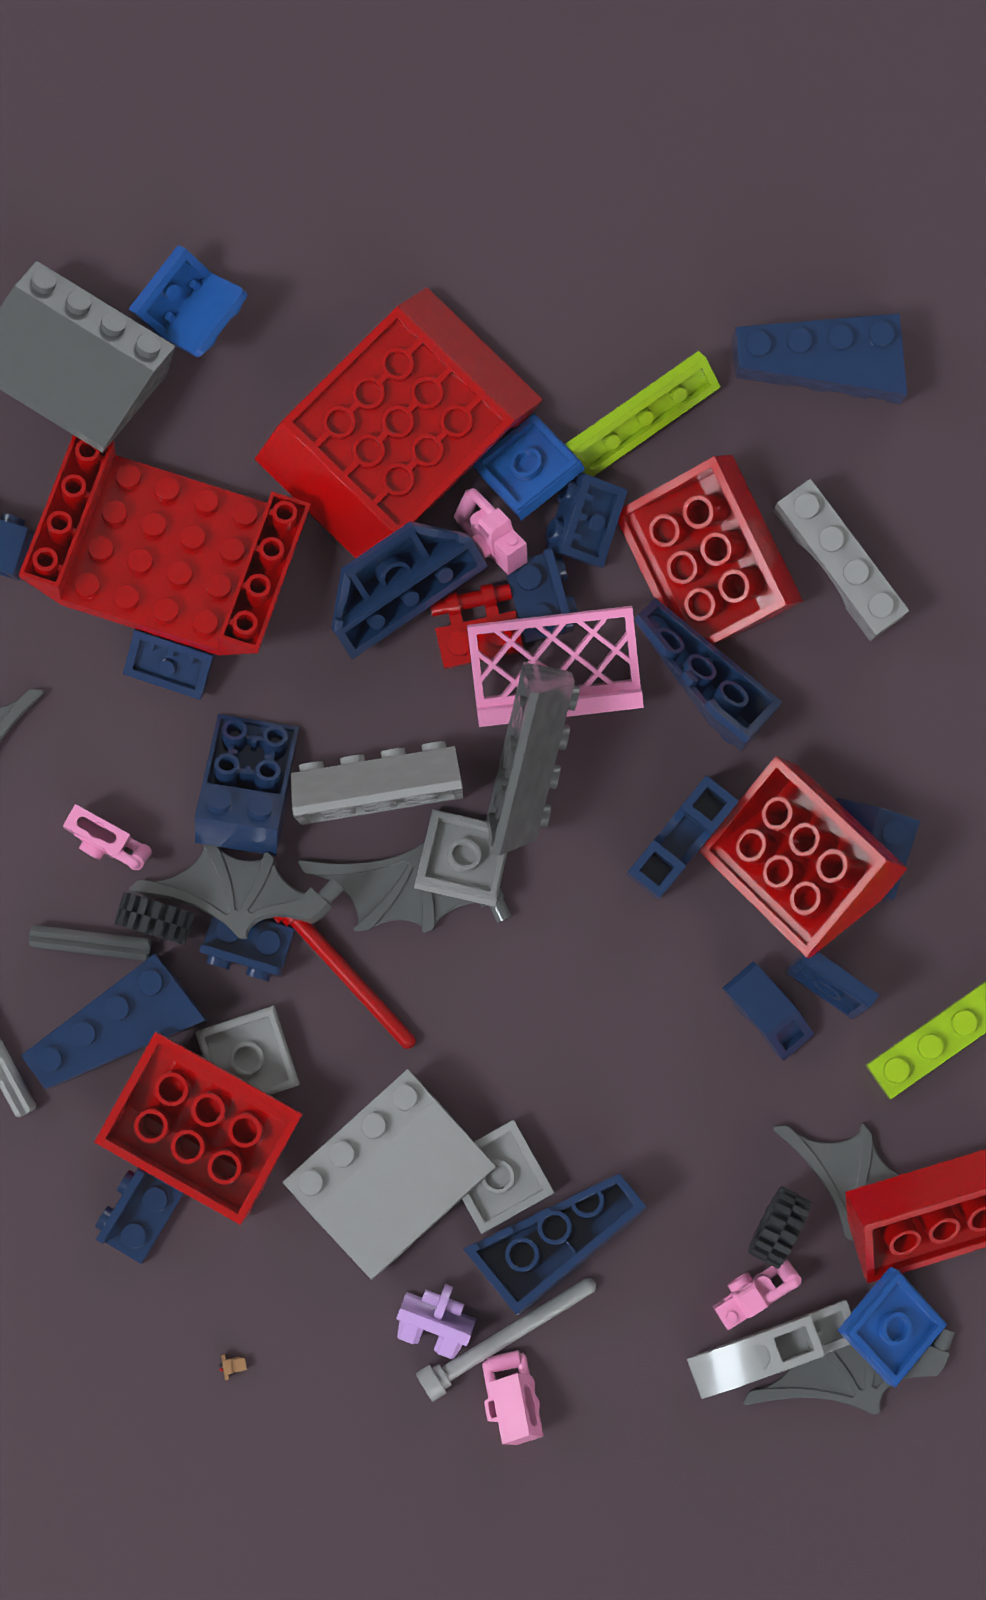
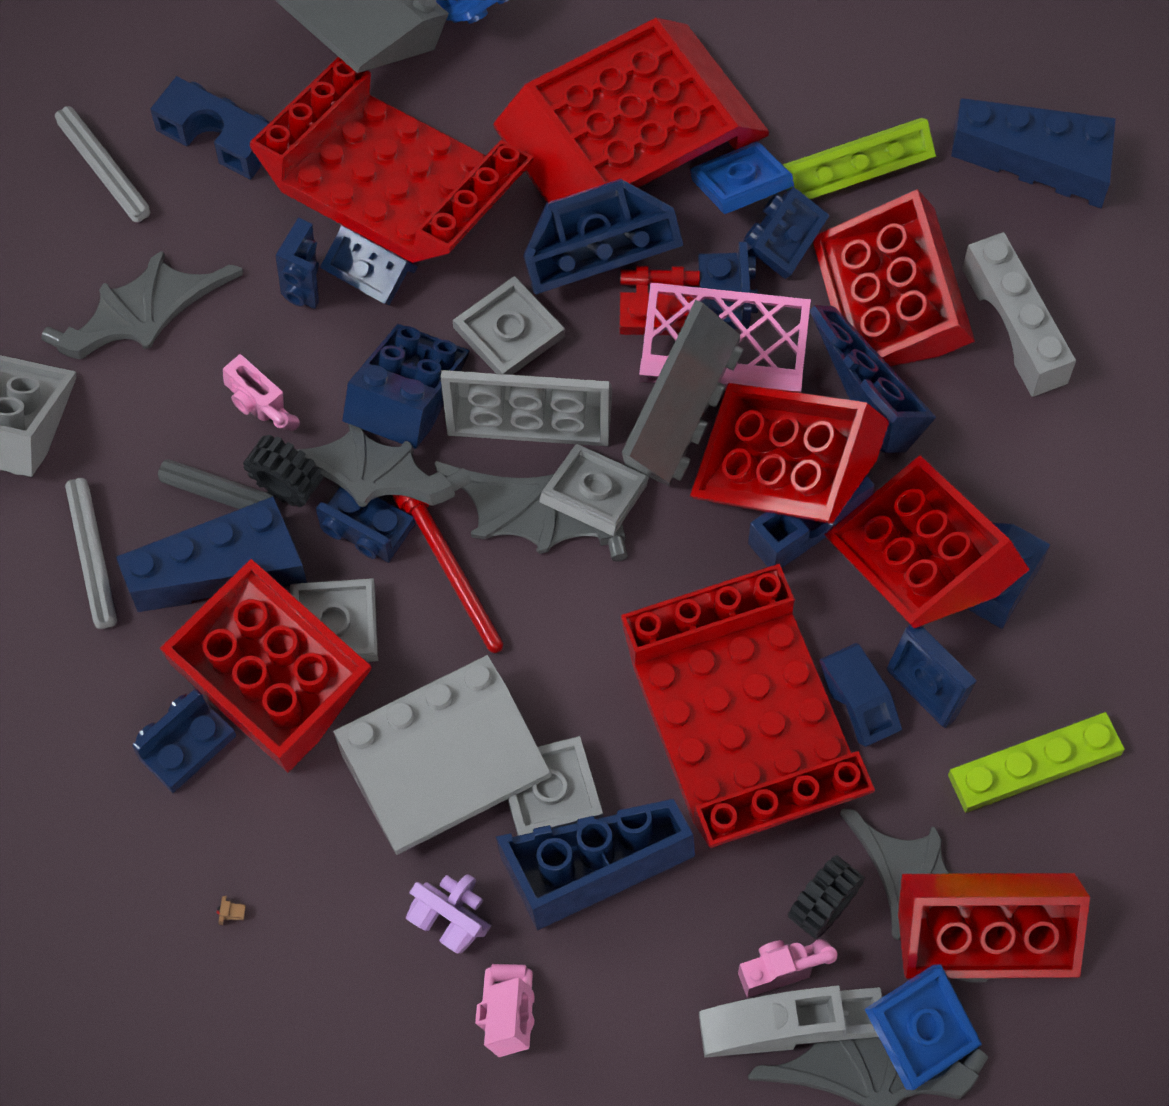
camera: 15 degrees right, 20 degrees down
light grey piece [415,1278,596,1402] -> none
bright pink piece [454,488,527,575] -> none
none -> dark blue bracket [275,218,319,309]
none -> light grey plate [453,276,565,375]
none -> red slope [621,563,875,848]
none -> red slope [690,383,890,524]

